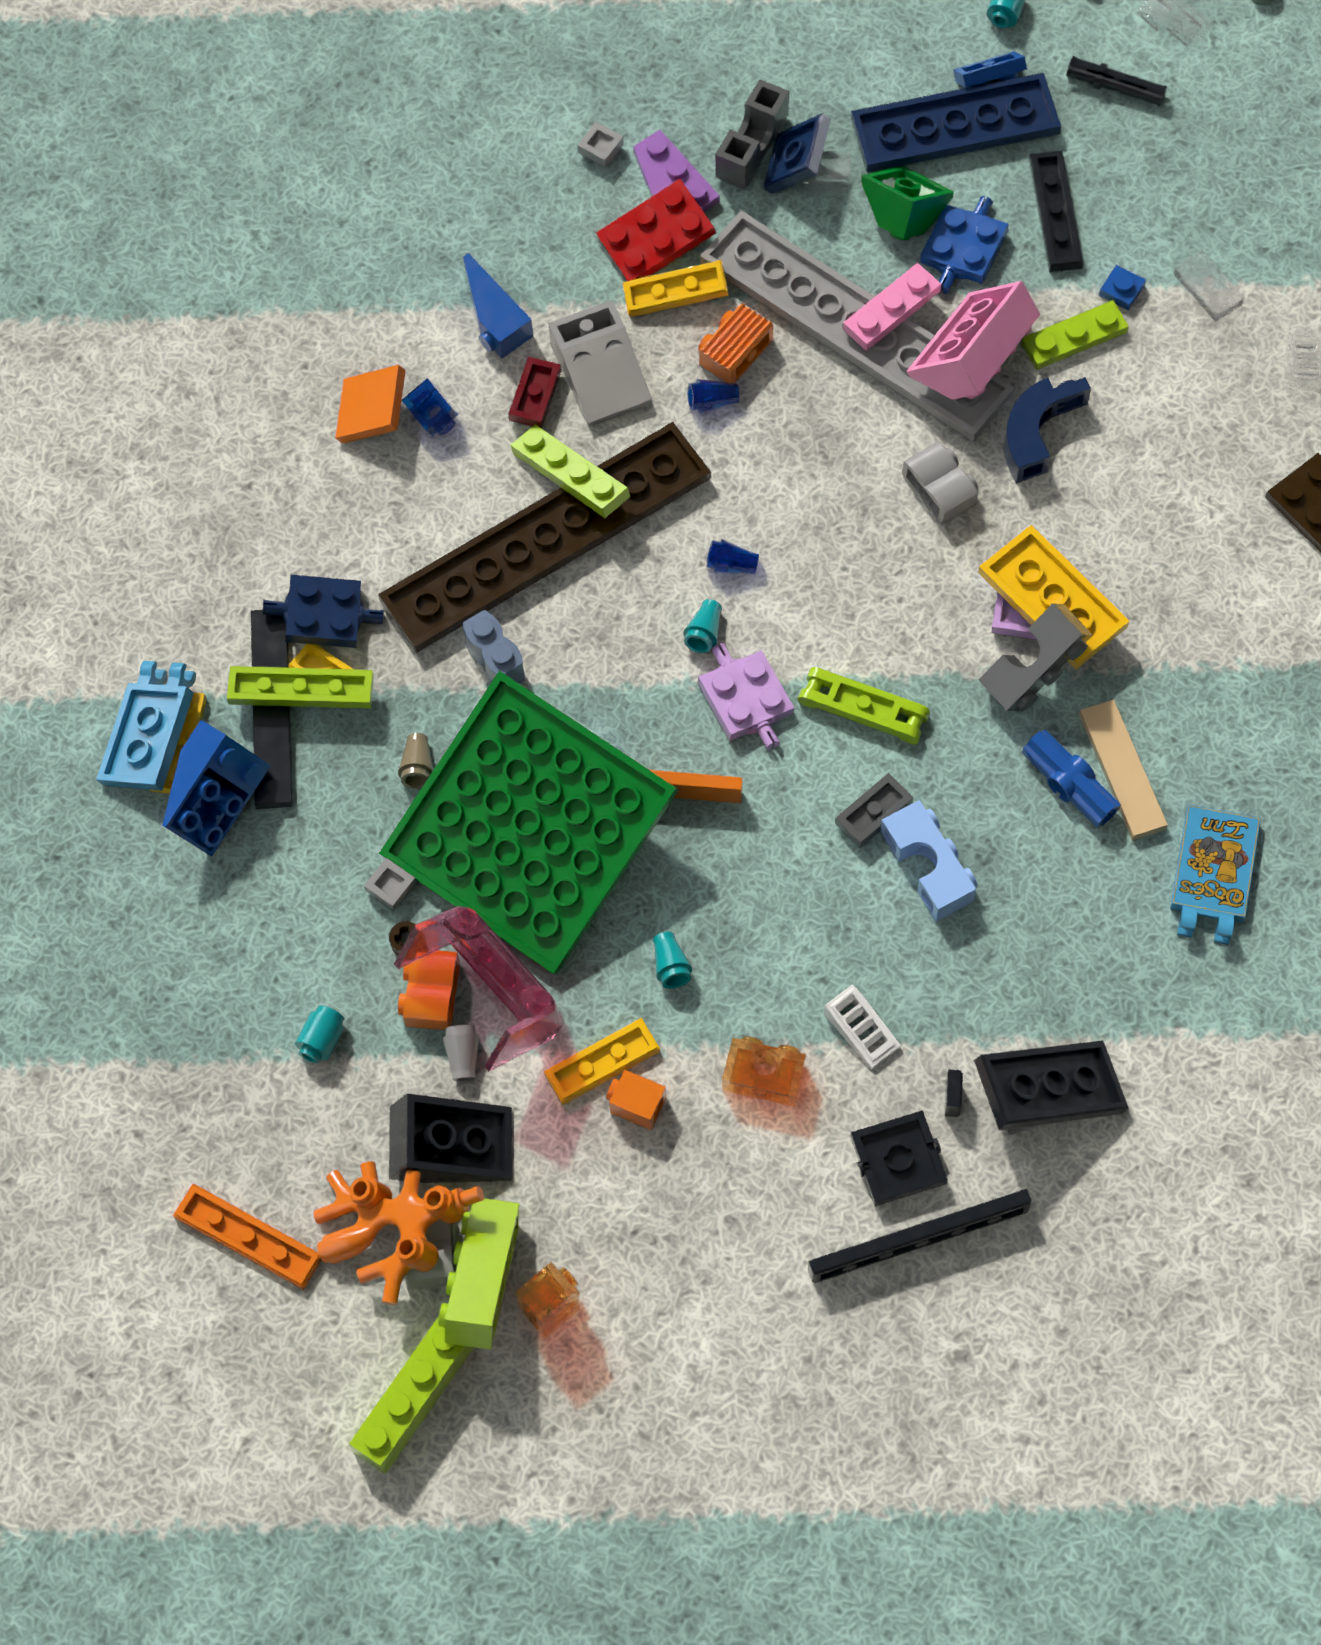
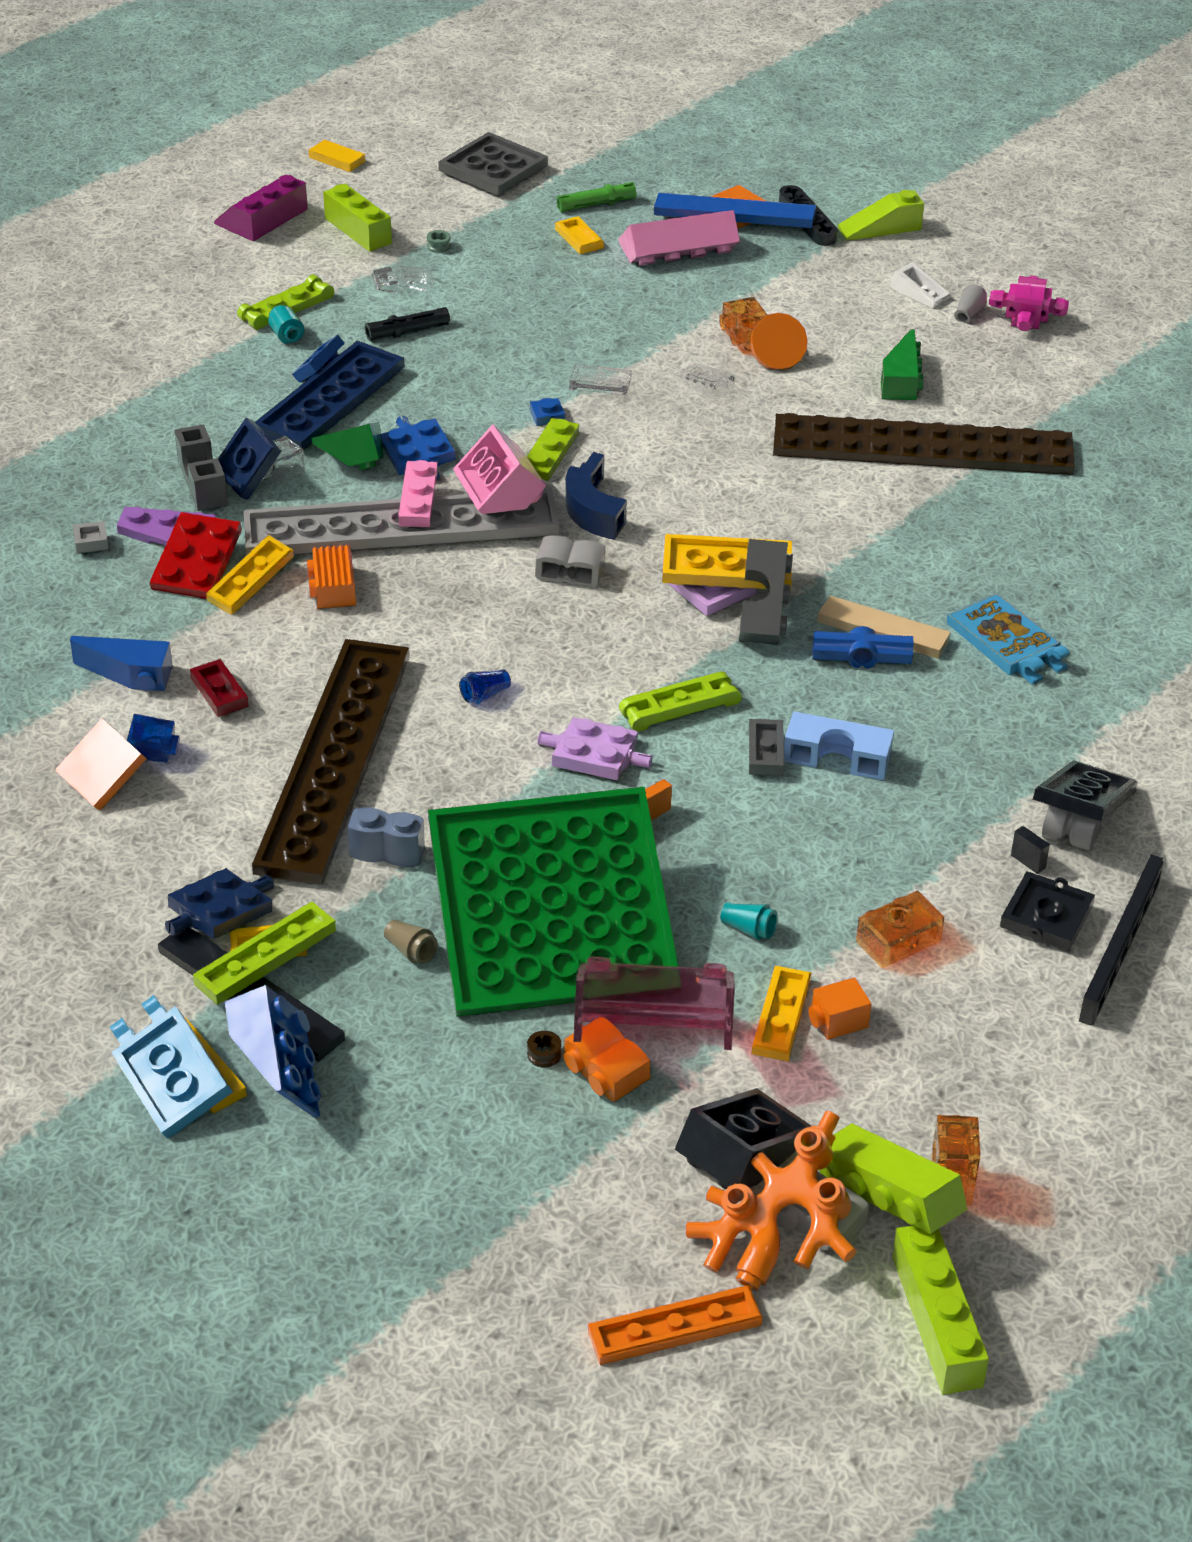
camera: 50 degrees left, 25 degrees down
teal brick [295,1005,345,1064] -> none
light grey plate [364,858,417,910] -> none
light grey cone [442,1025,479,1081] -> none
lime plate [510,424,630,518] -> none
light grey slope [548,300,652,426] -> none
teal cone [683,599,722,653] -> none
clear blue cone [687,379,740,413] -> none
white slope [824,985,901,1070] -> none
black tile [1029,151,1084,272] -> none

